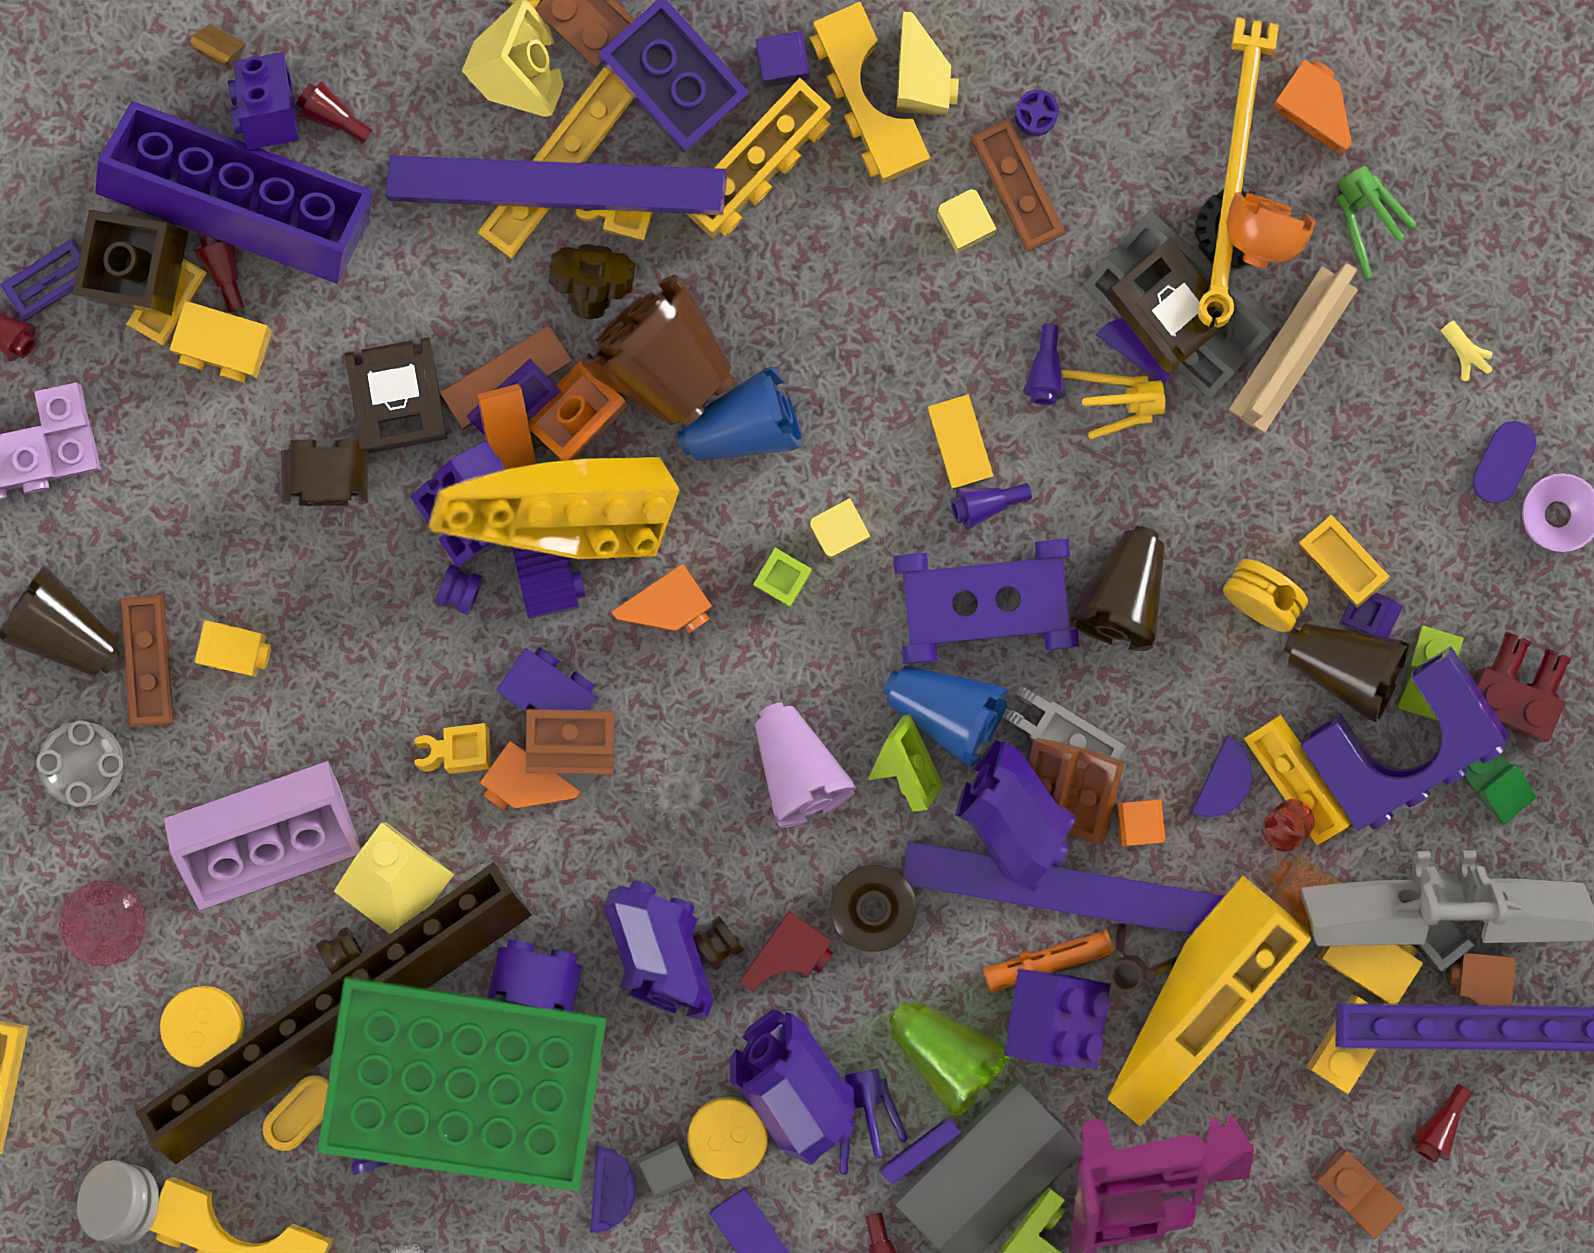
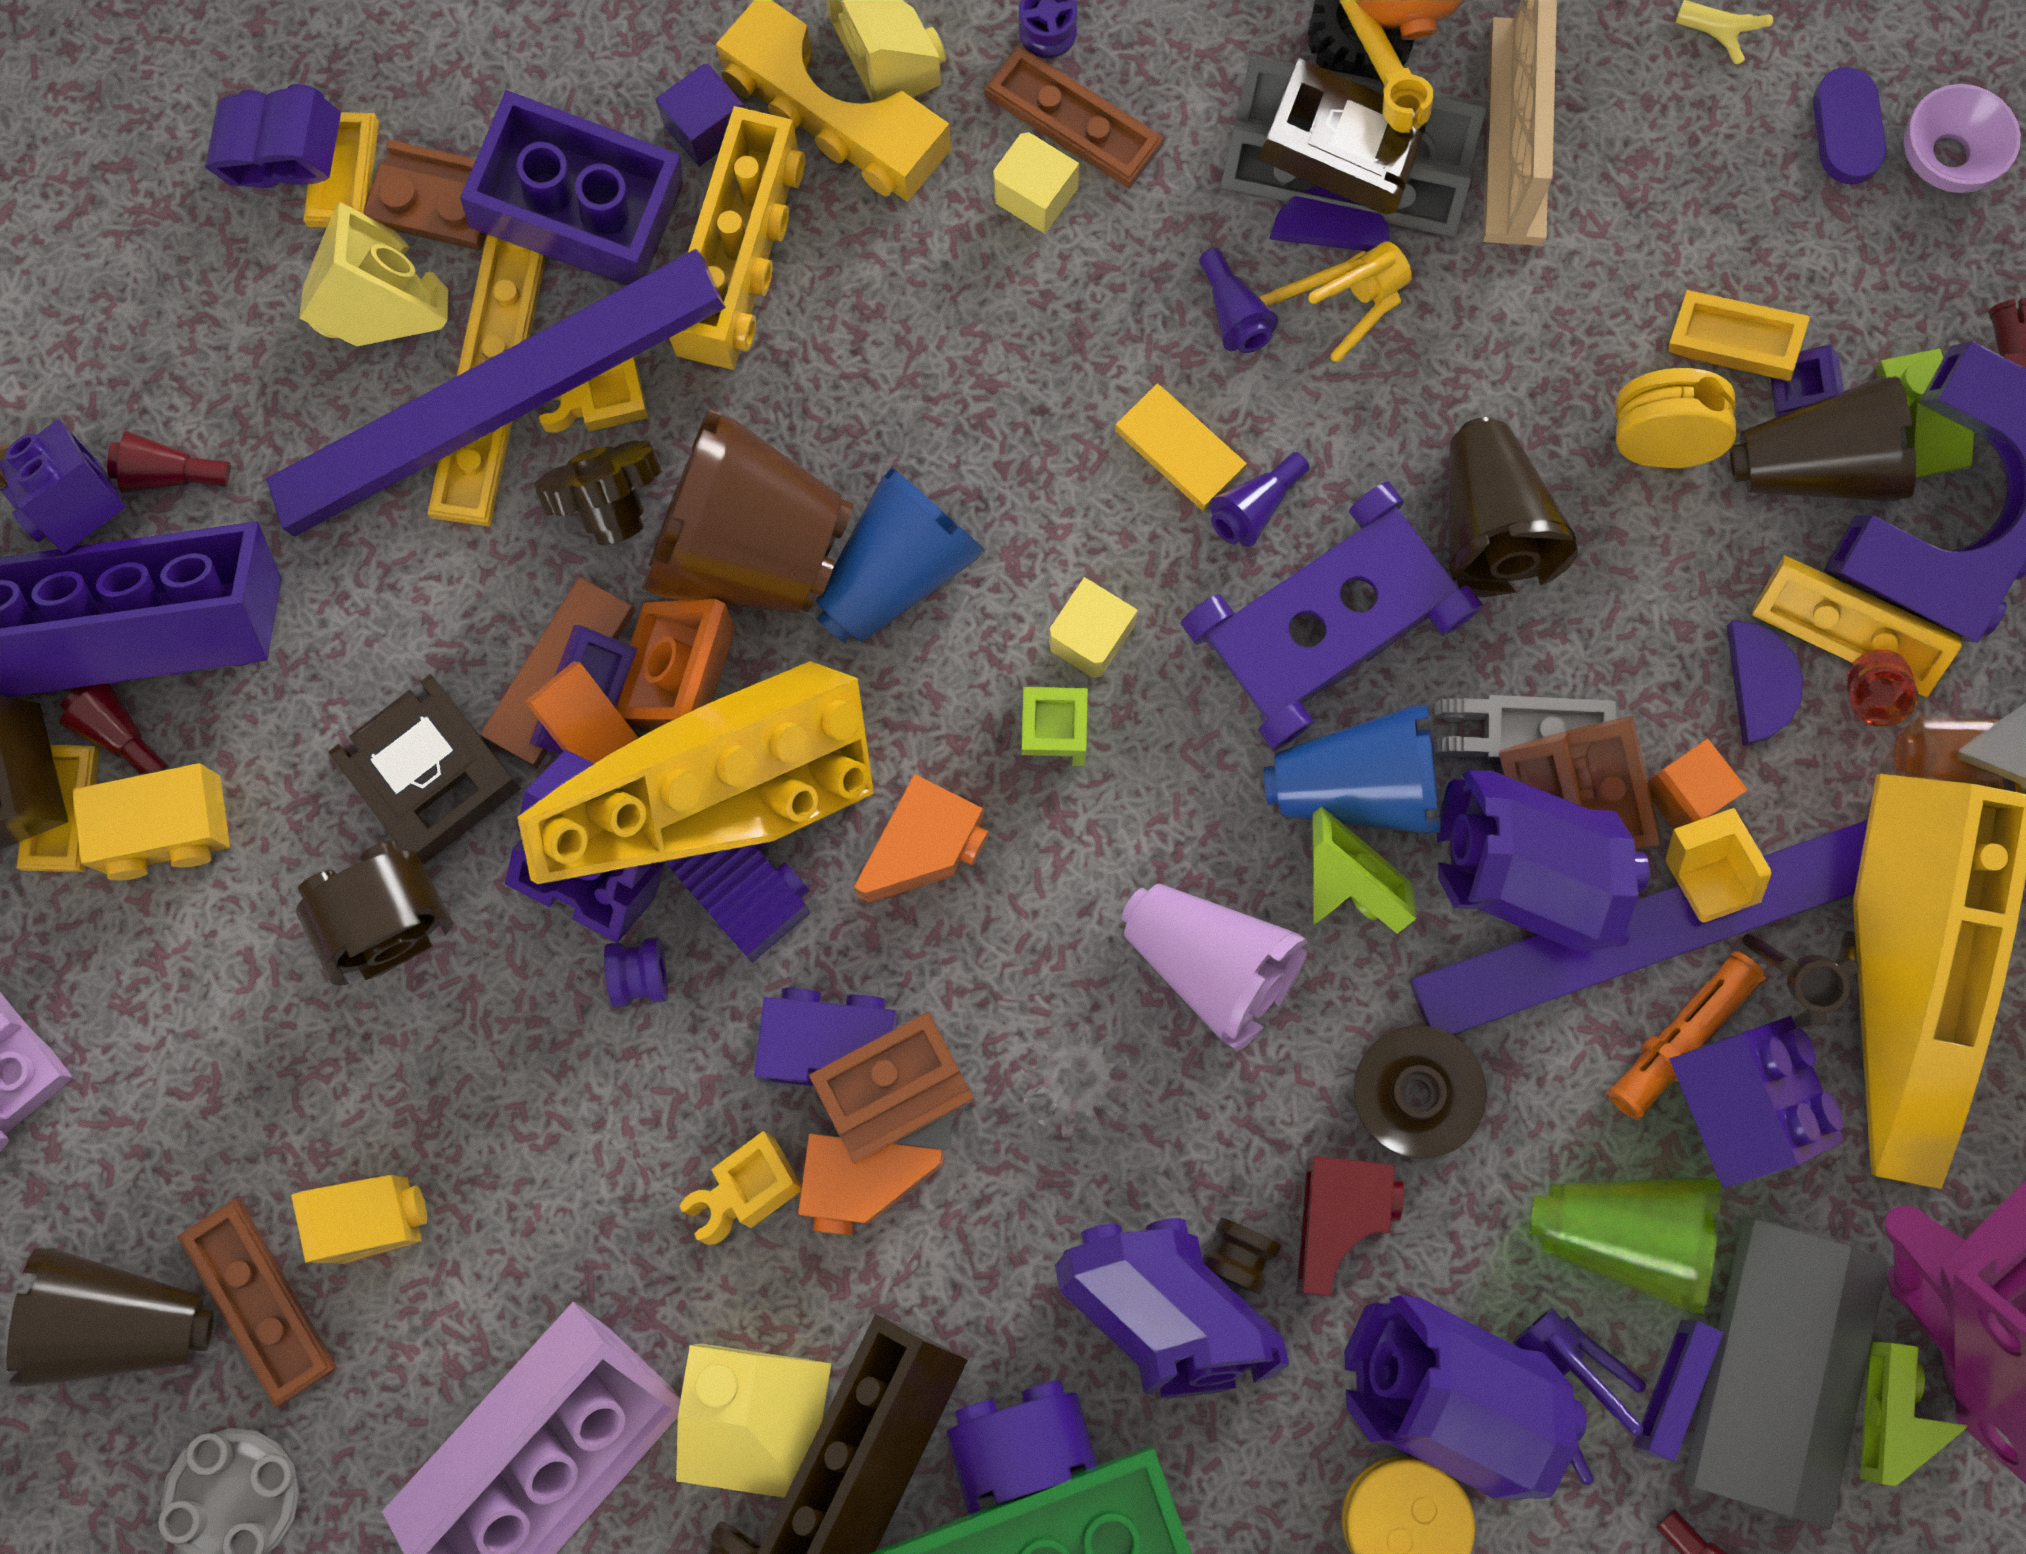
camera: 25 degrees left, 10 degrees down
none -> yellow panel [1665,808,1771,922]

